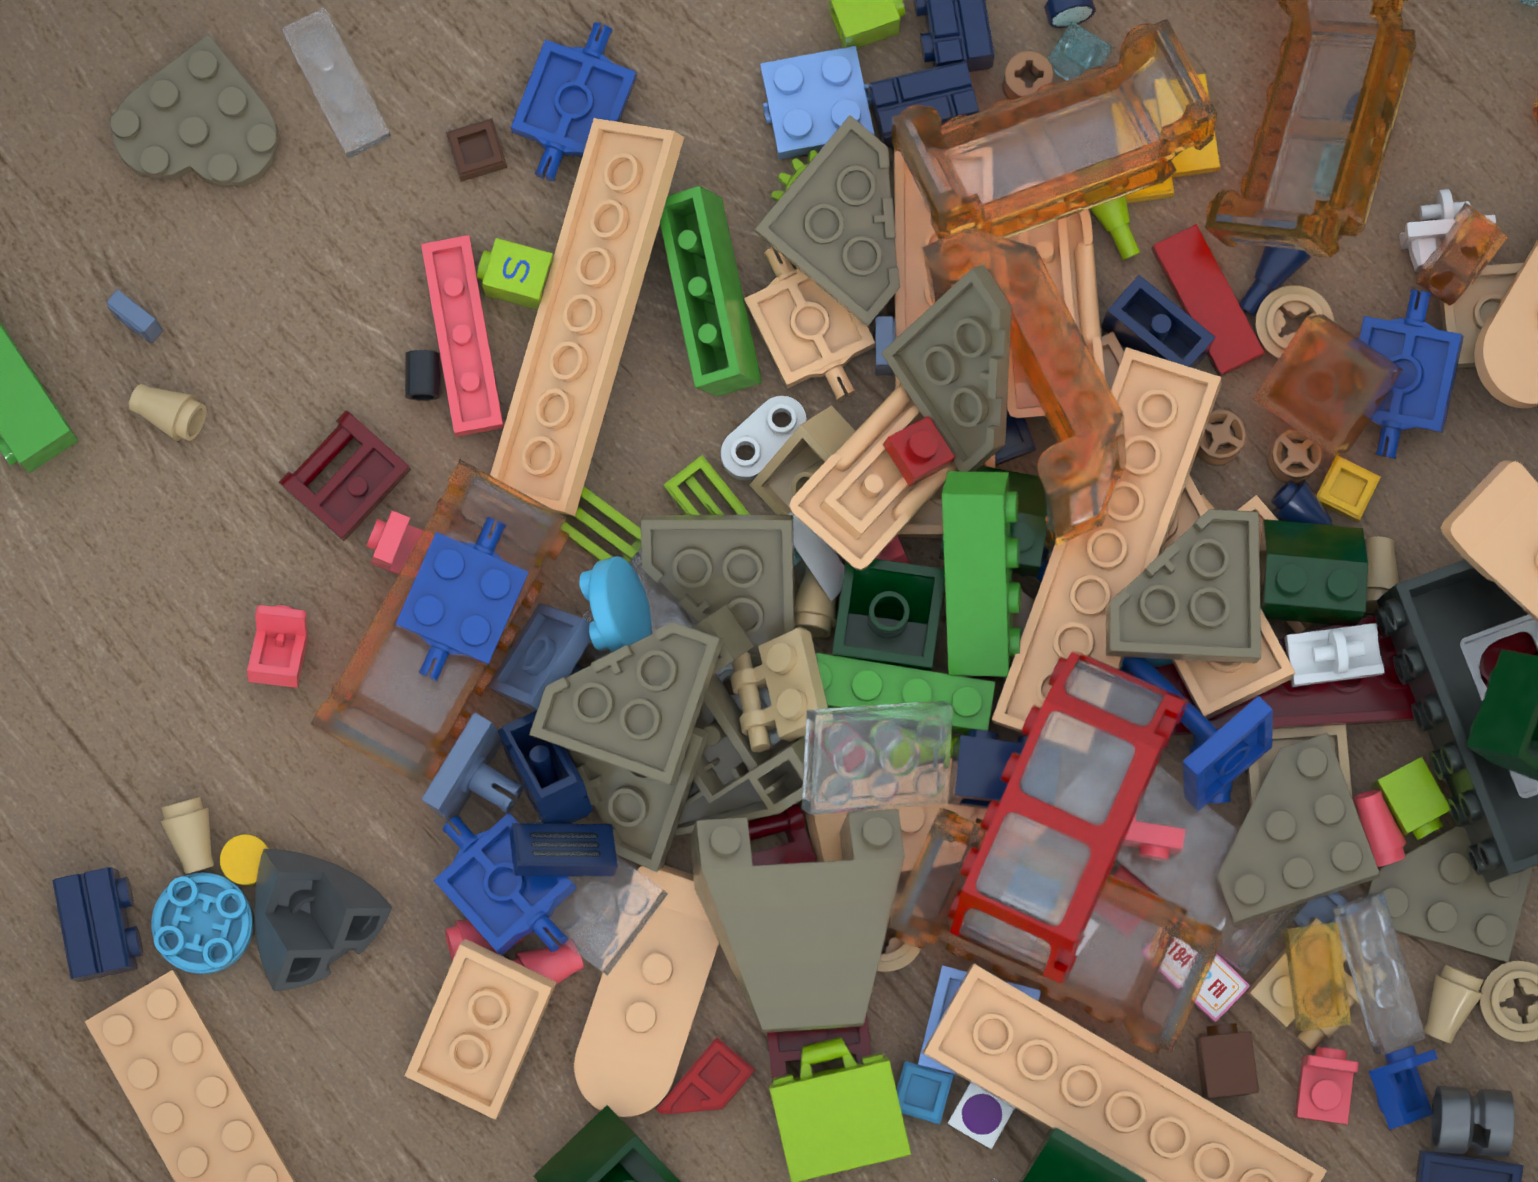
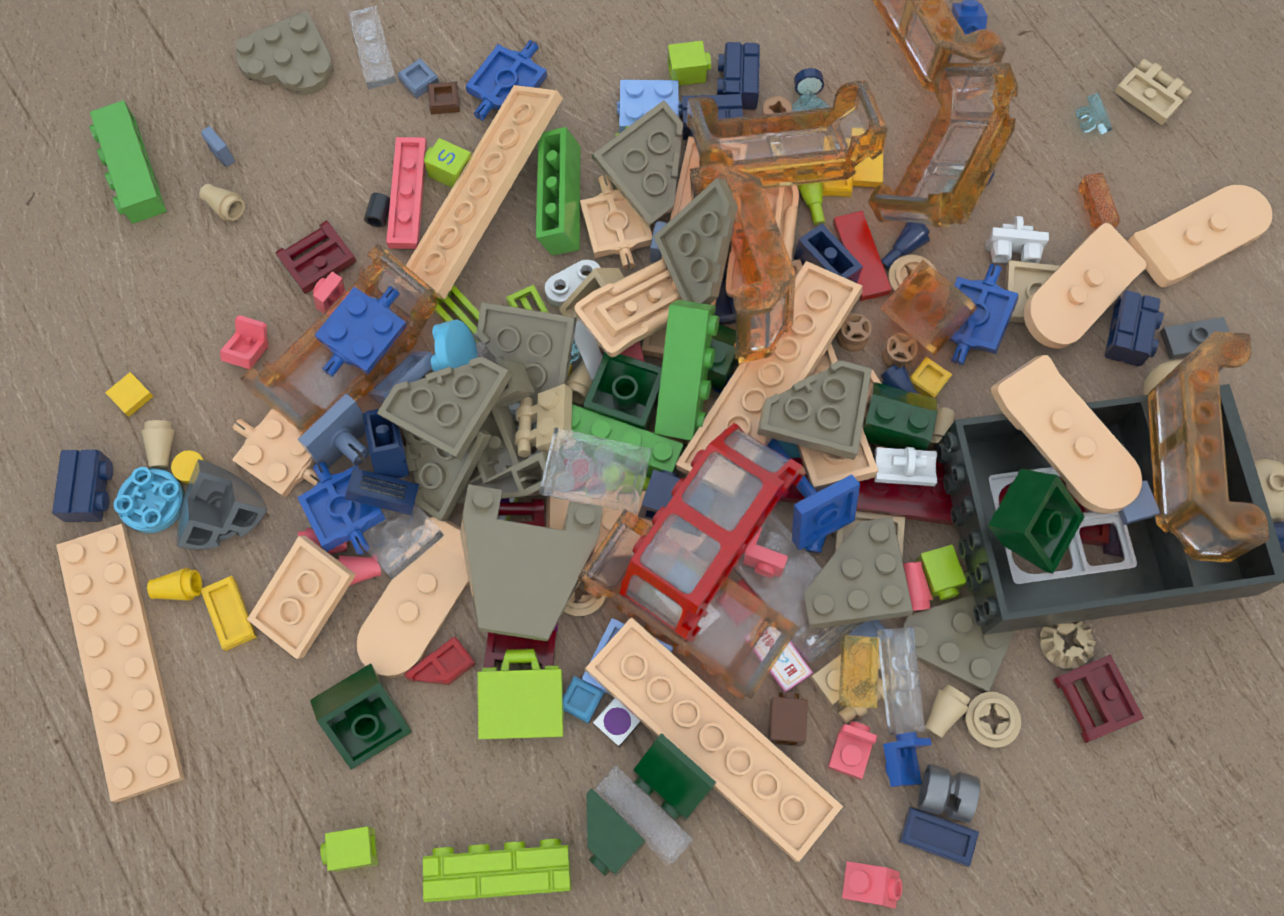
camera: 10 degrees right, 10 degrees down
red plate [883,416,955,486] -> none
clear orange leg [1416,202,1508,306] -> none
none -> yellow tile [105,372,154,417]
none -> yellow cone [147,567,203,601]
none -> yellow tile [200,575,257,651]
none -> light nougat plate [232,409,319,498]
none -> sand blue tile [397,58,439,98]

